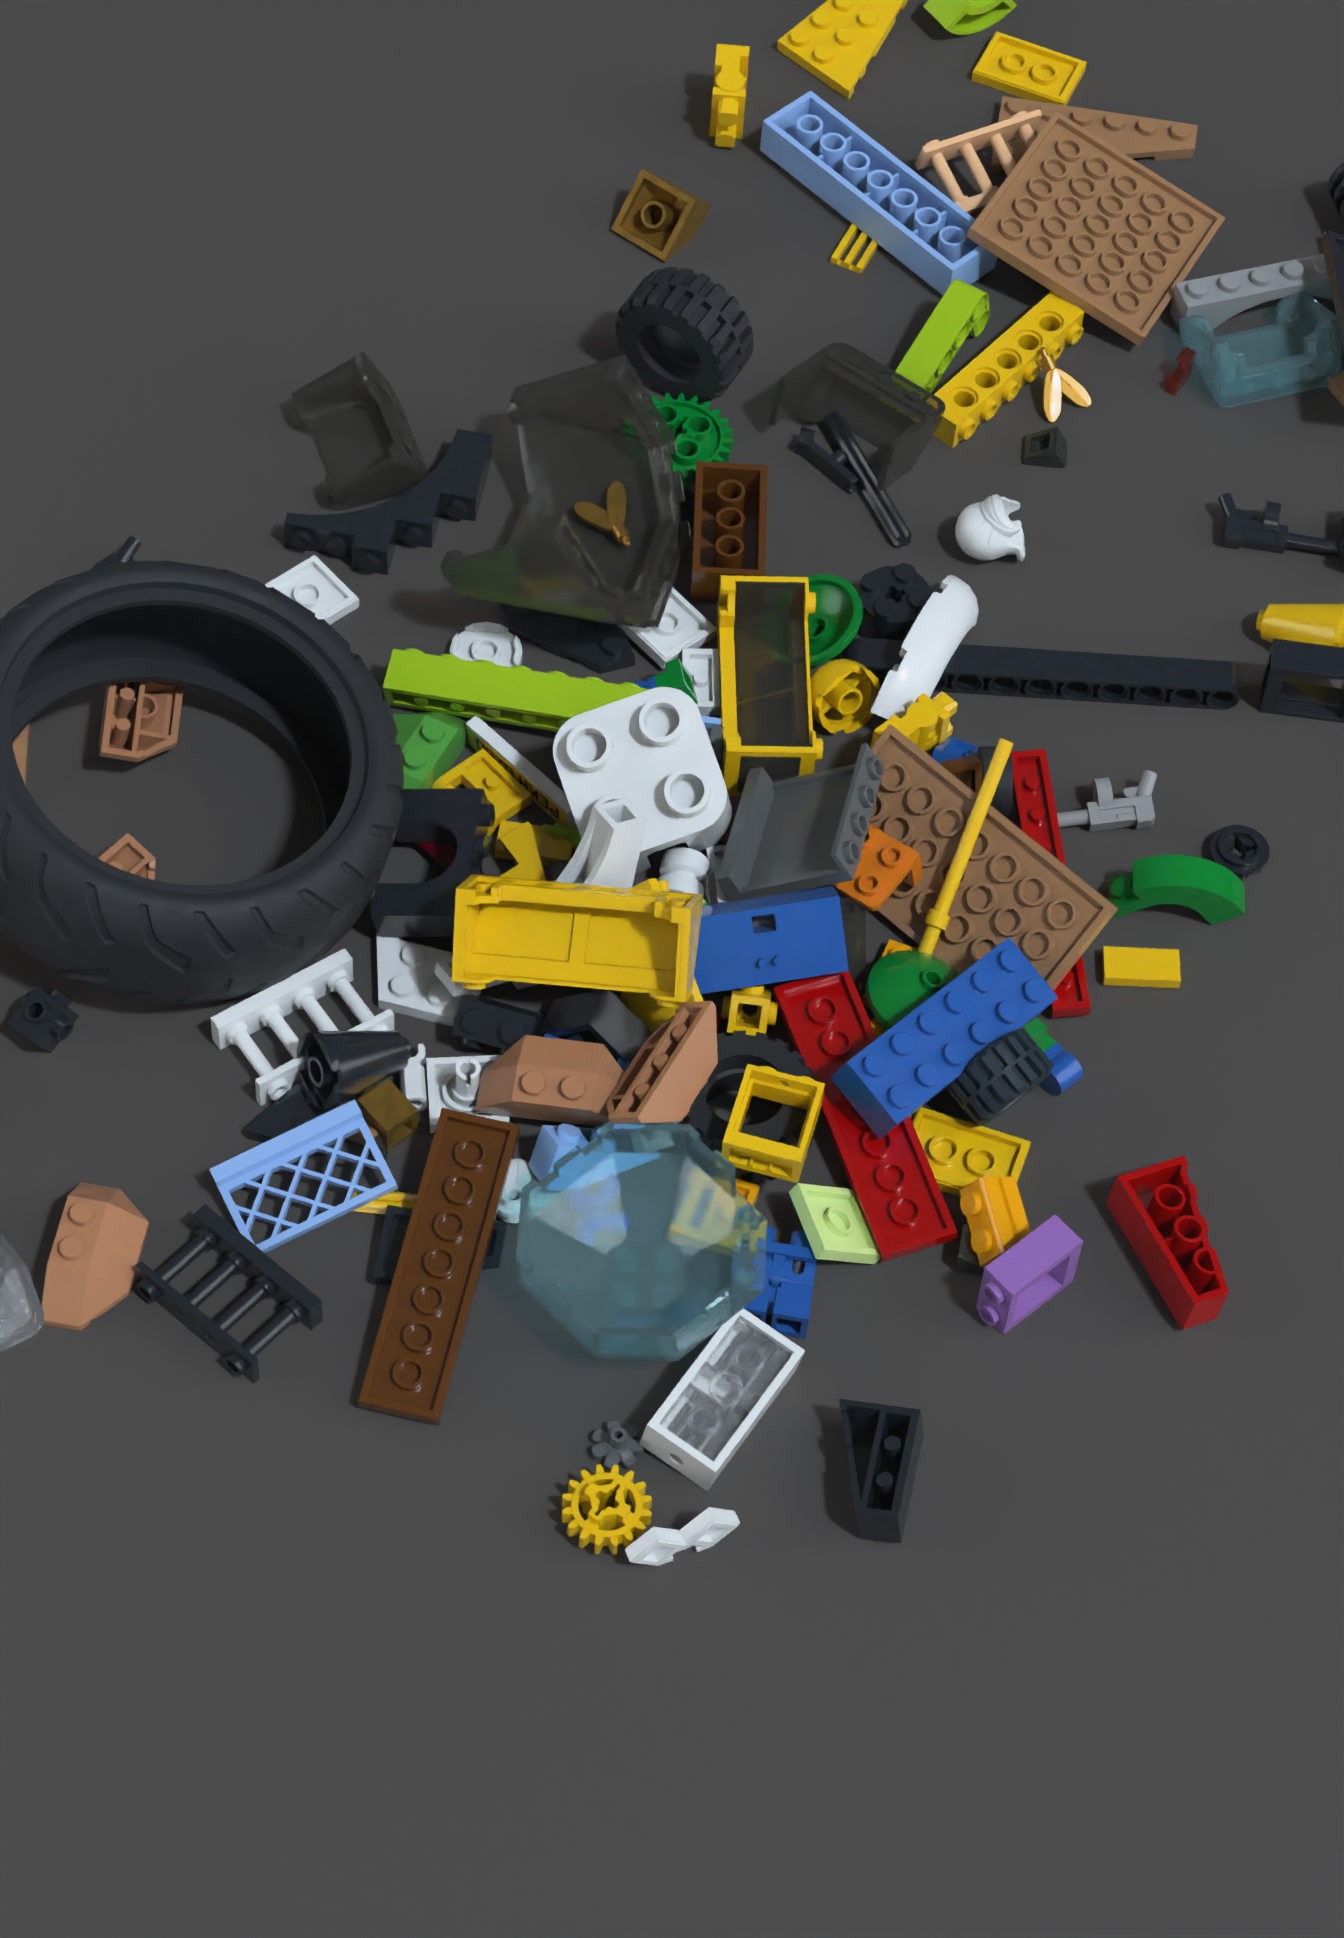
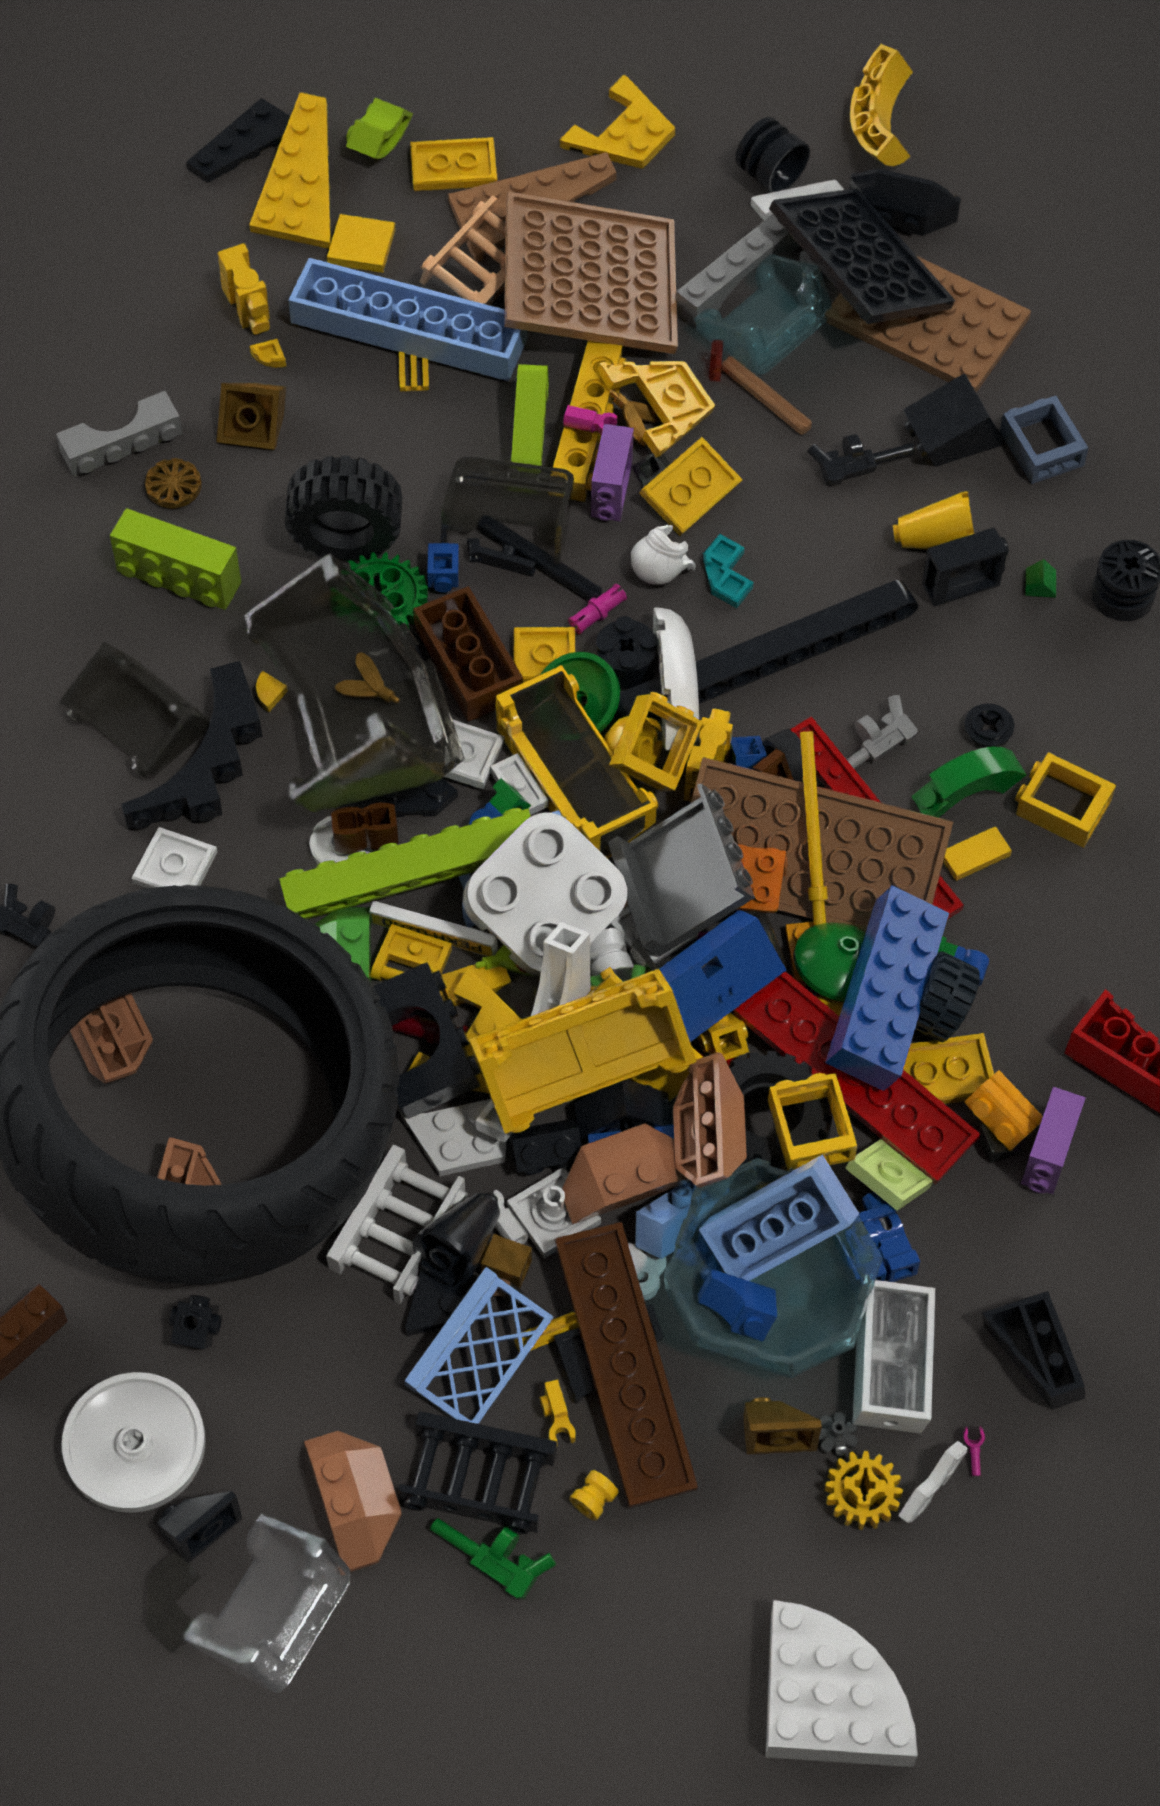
camera: 25 degrees left, 5 degrees up
none -> light grey arch [56,391,183,477]
none -> lime brick [109,508,242,610]
none -> pearl gold wheel [145,458,202,508]
none -> yellow tile [250,339,286,368]
none -> yellow tile [256,671,288,713]
none -> yellow tile [327,214,395,273]
none -> reddish brown brick [330,803,399,854]
none -> blue brick [427,543,459,592]
none -> green piece [430,1518,557,1600]
none -> yellow tile [514,627,575,685]
none -> yellow plate [540,1379,576,1447]
none -> yellow wing [560,75,675,169]
none -> dark pink bar [563,405,617,436]
none -> dark pink pin [568,584,627,635]
none -> yellow wheel [569,1470,619,1521]
none -> medium lavender window [591,424,634,521]
none -> yellow wing [597,361,715,458]
none -> yellow window [609,692,703,792]
none -> yellow tile [639,437,743,536]
none -> blue arch [698,1269,777,1342]
none -> light blue brick [699,1154,859,1281]
none -> teal tile [703,534,754,609]
none -> medium nougat axle [722,356,812,435]
none -> pearl gold slope [743,1397,822,1455]
none -> white brick [766,1600,917,1767]
none -> dark pink hand [963,1425,985,1476]
none -> yellow window [1015,752,1116,848]

